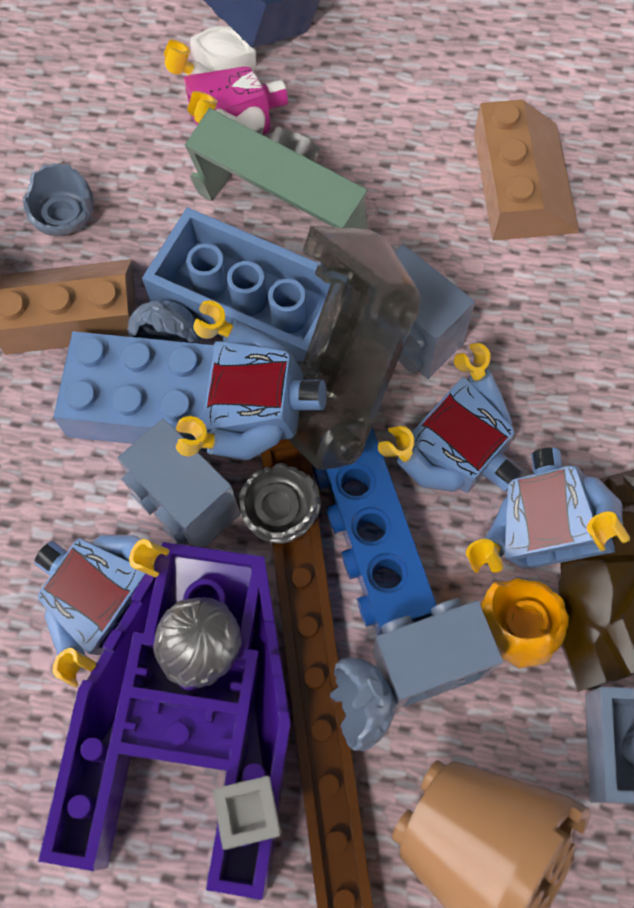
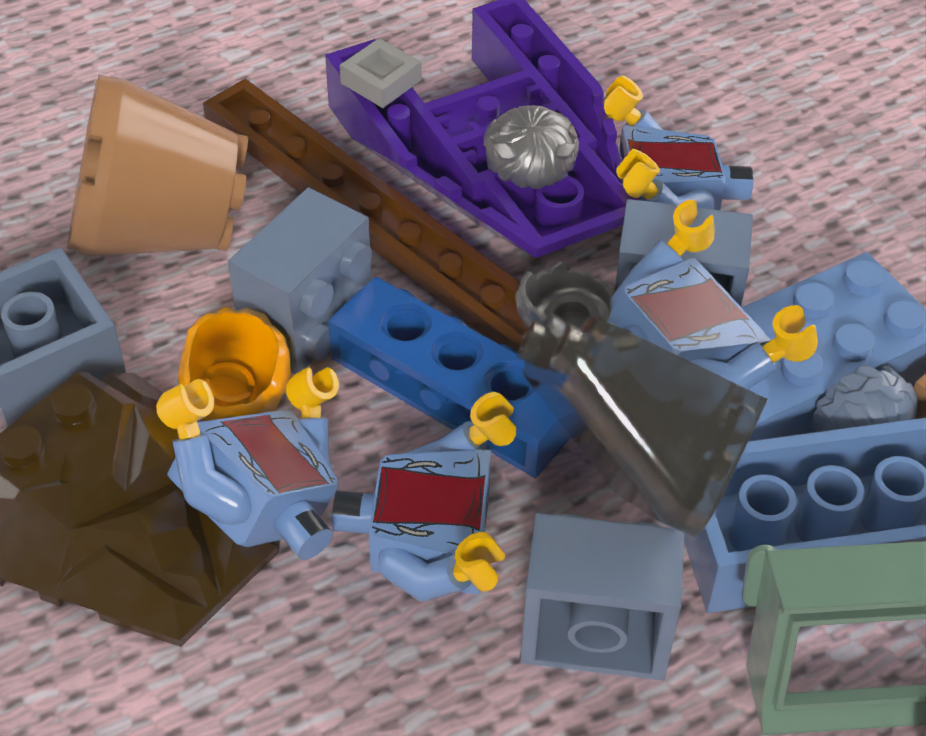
camera: 140 degrees right, 20 degrees down
sand blue hair [330,657,397,752] -> none

